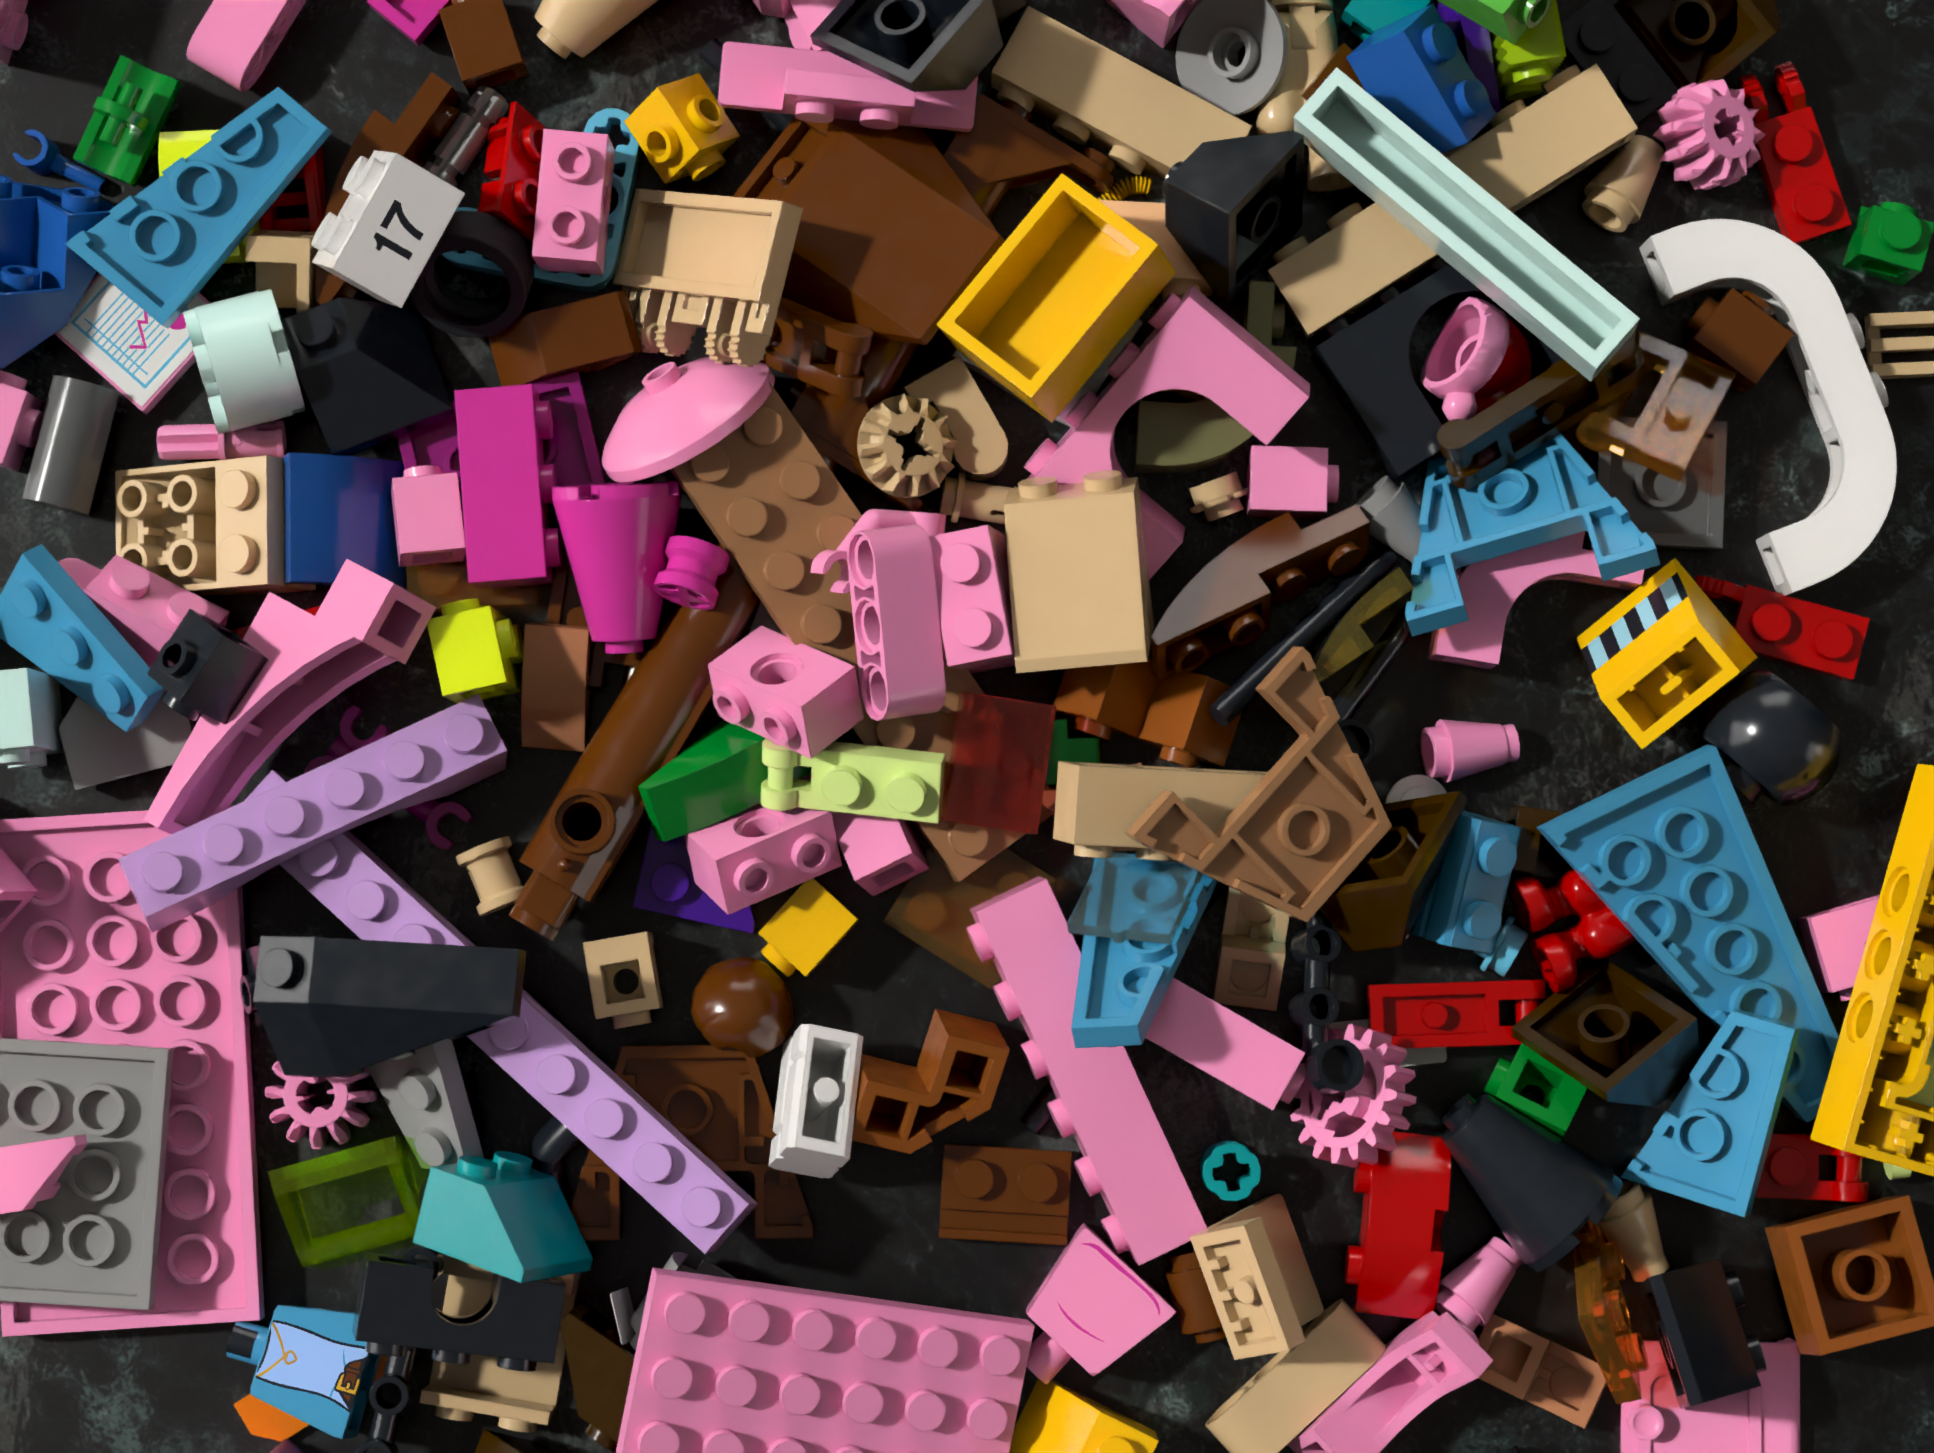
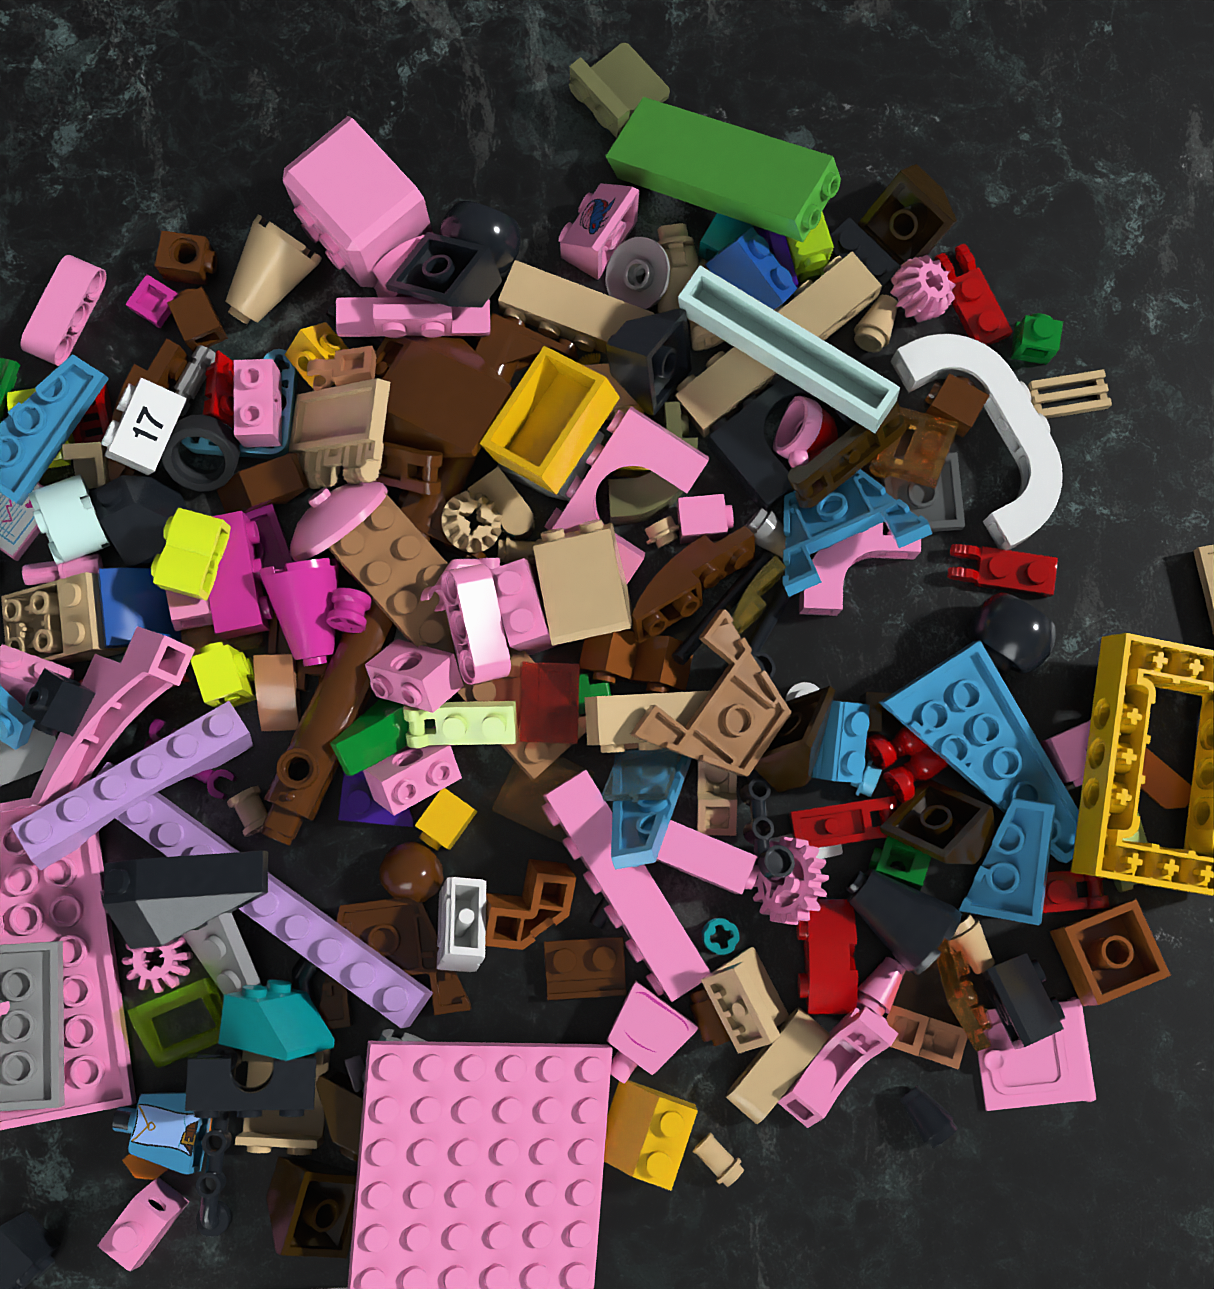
camera: 10 degrees left, 5 degrees down
tan brick [583,932,664,1029] -> none
bright pink brick [831,812,930,896] -> none
bright pink cone [1420,719,1520,783] -> none
yellow slope [1577,558,1757,749] -> none
none -> neon yellow brick [151,508,231,601]
none -> nougat plate [307,346,376,391]

